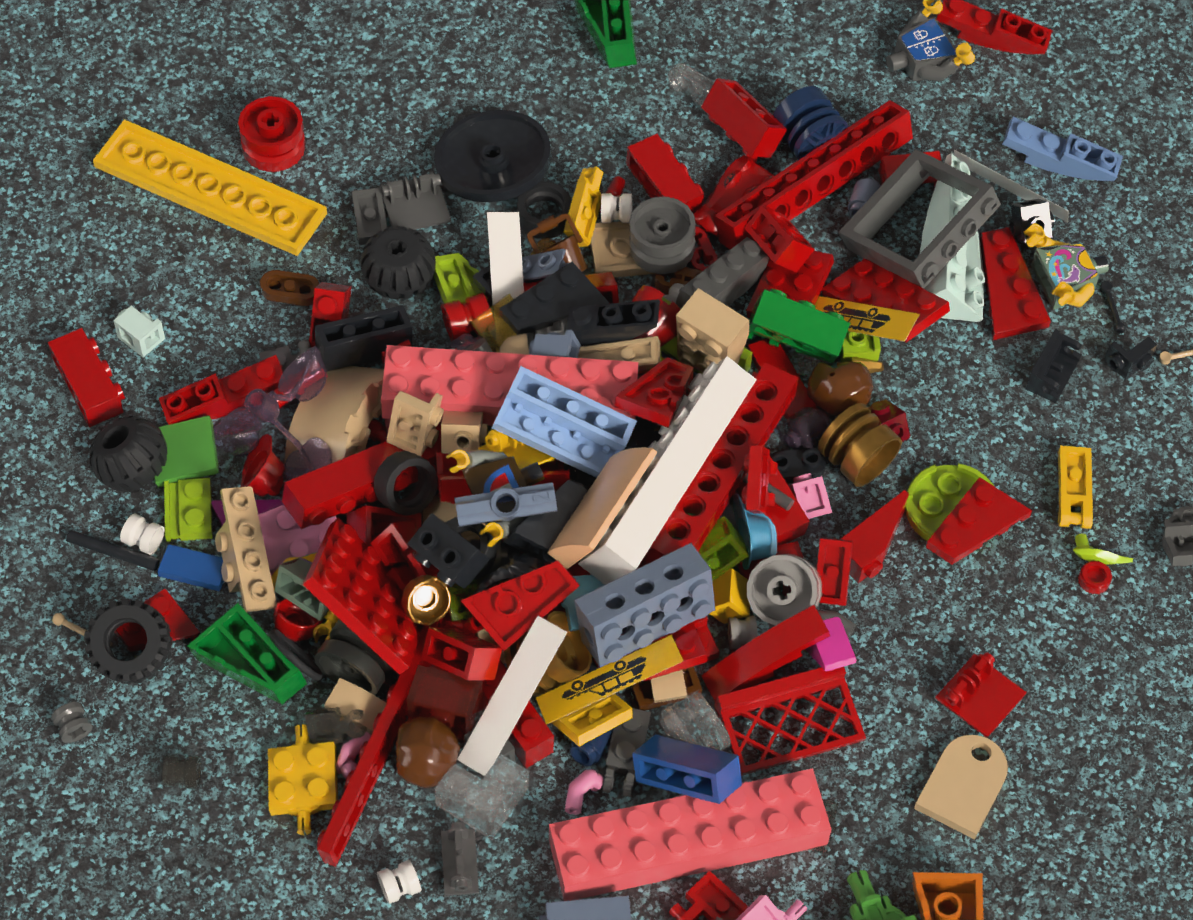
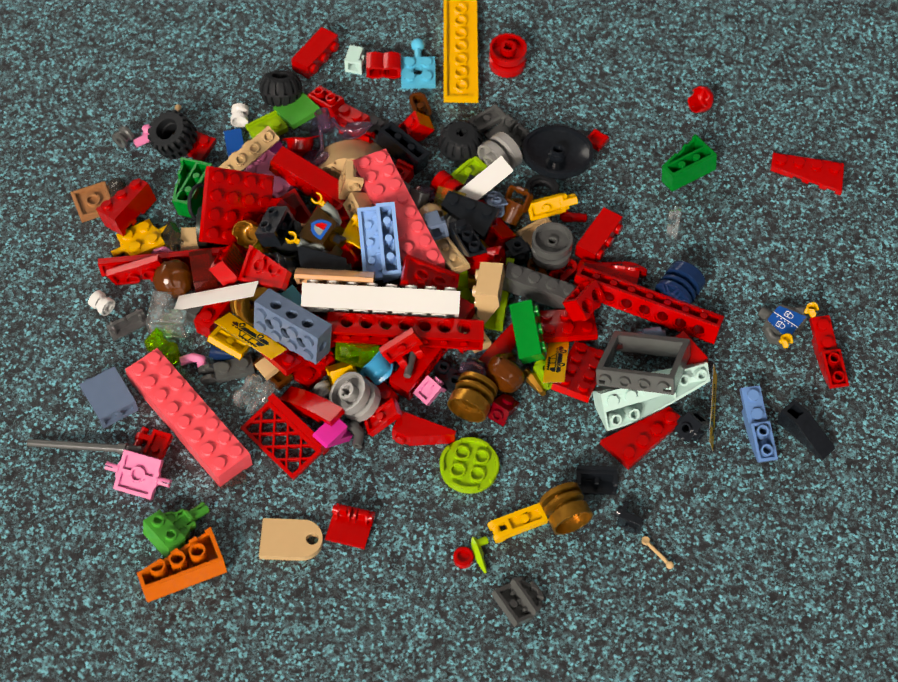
camera: 65 degrees right, 0 degrees up
black bar [66,530,159,571] -> none
black tyre [374,451,438,516] -> none
sand blue piece [455,482,557,527] -> none
white wheel [601,193,632,223] -> none
blue brick [632,734,742,804] -> none
red brick [701,78,787,159] -> none
red wing [926,477,1032,565] -> none
torso [1024,223,1109,310] -> none
black hinge [1100,281,1126,334] -> none
none -> medium nougat tile [70,181,111,223]
none -> red wedge [96,178,157,237]
none -> red wing [107,254,164,285]
none -> bright pink arm [133,124,151,148]
none -> clear neon green leg [144,327,181,364]
none -> red brick [366,51,401,79]
none -> medium azure plate [401,38,436,89]
none -> light grey wheel [477,132,523,169]
none -> black brick [504,236,531,266]
none -> pearl gold wheel [539,482,593,535]
none -> red tile [587,129,609,152]
none -> black slope [777,399,835,461]

